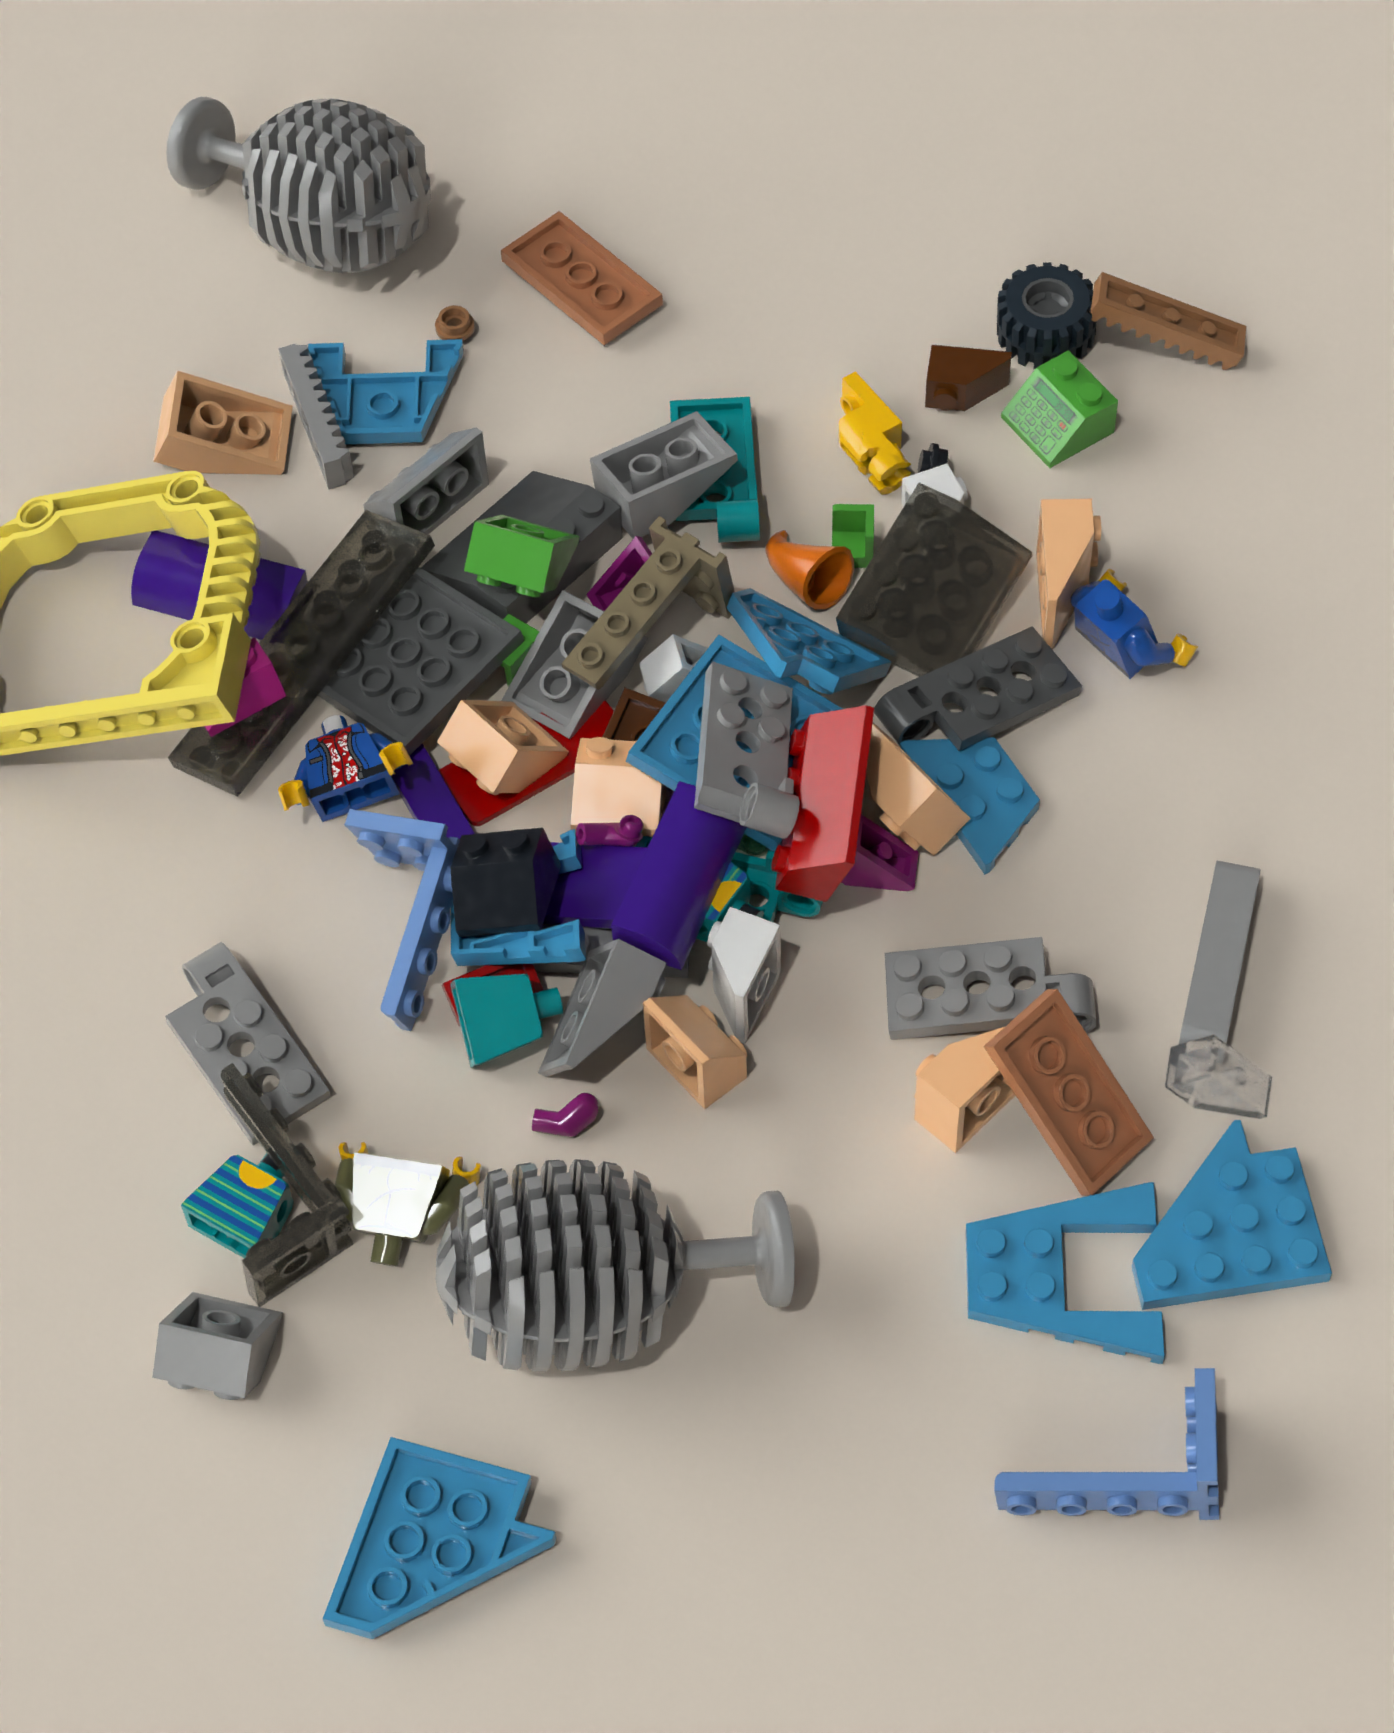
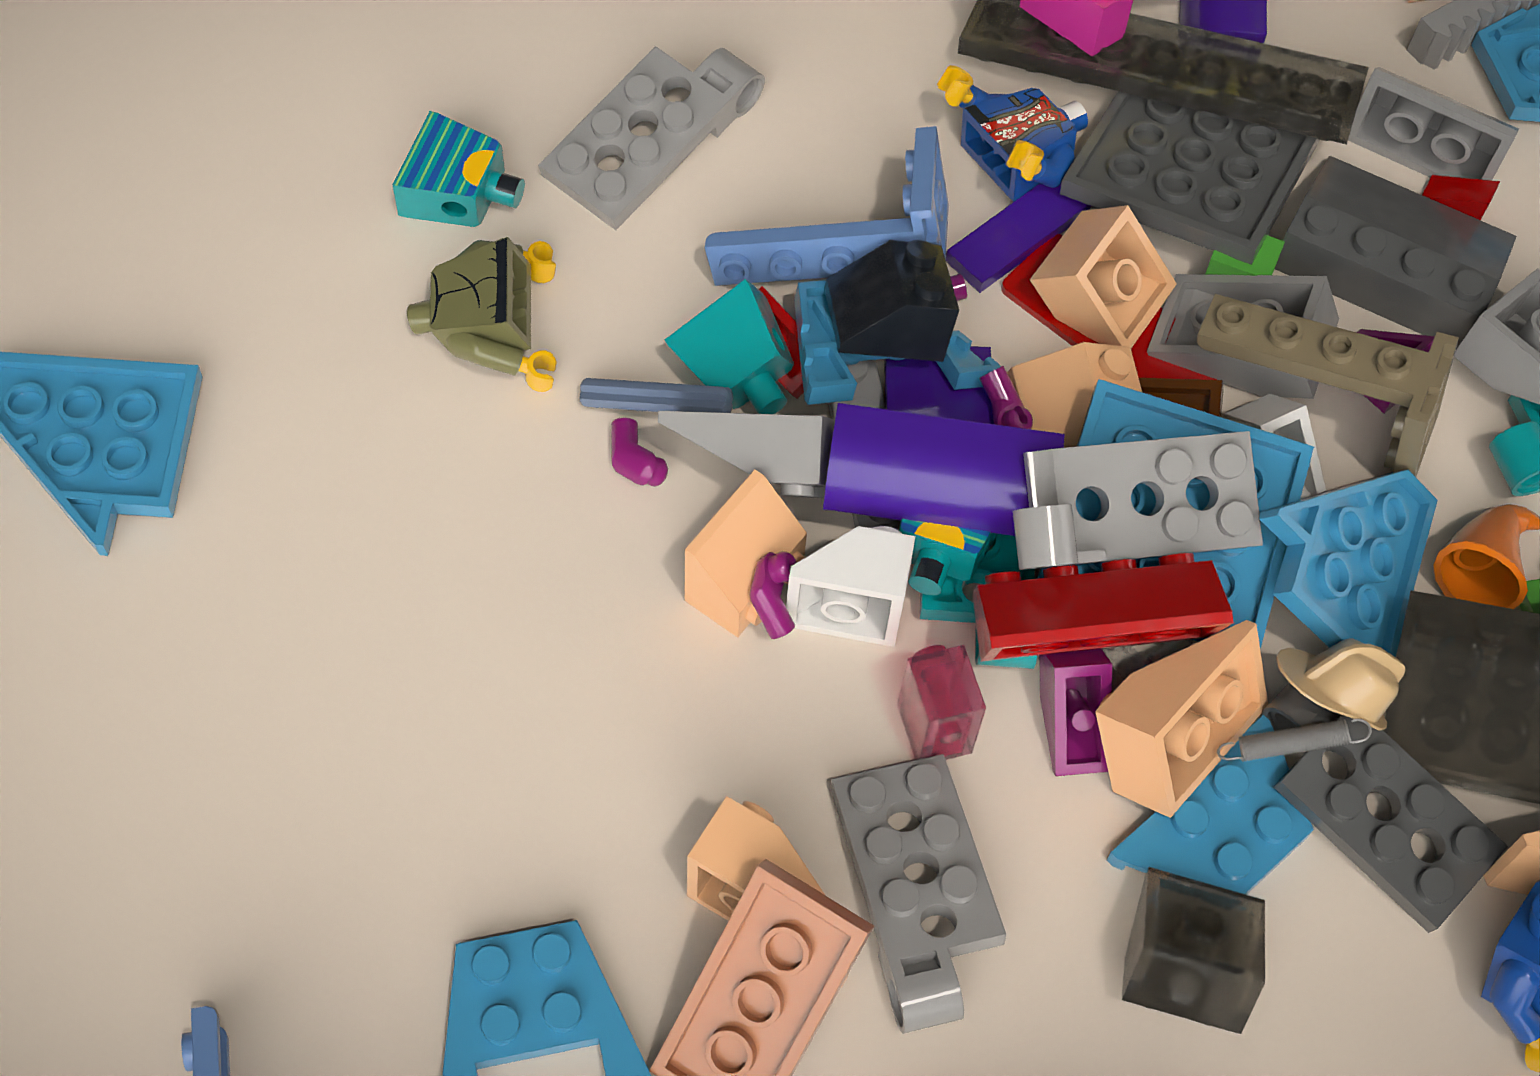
camera: 70 degrees right, 5 degrees up
light grey slope [152,1292,283,1400] -> none
clear smoke bracket [221,1063,353,1307] -> none
light grey plant [435,1159,795,1372] -> none
bright green slope [464,515,580,597] -> none
none -> sand blue axle [580,378,733,413]
none -> magenta arm [749,551,797,639]
none -> clear pink brick [897,645,986,760]
none -> clear smoke slope [1122,867,1265,1034]
none -> light grey piece [1217,719,1372,762]
none -> tan piece [1276,638,1406,730]
none -> red piece [1422,175,1500,220]

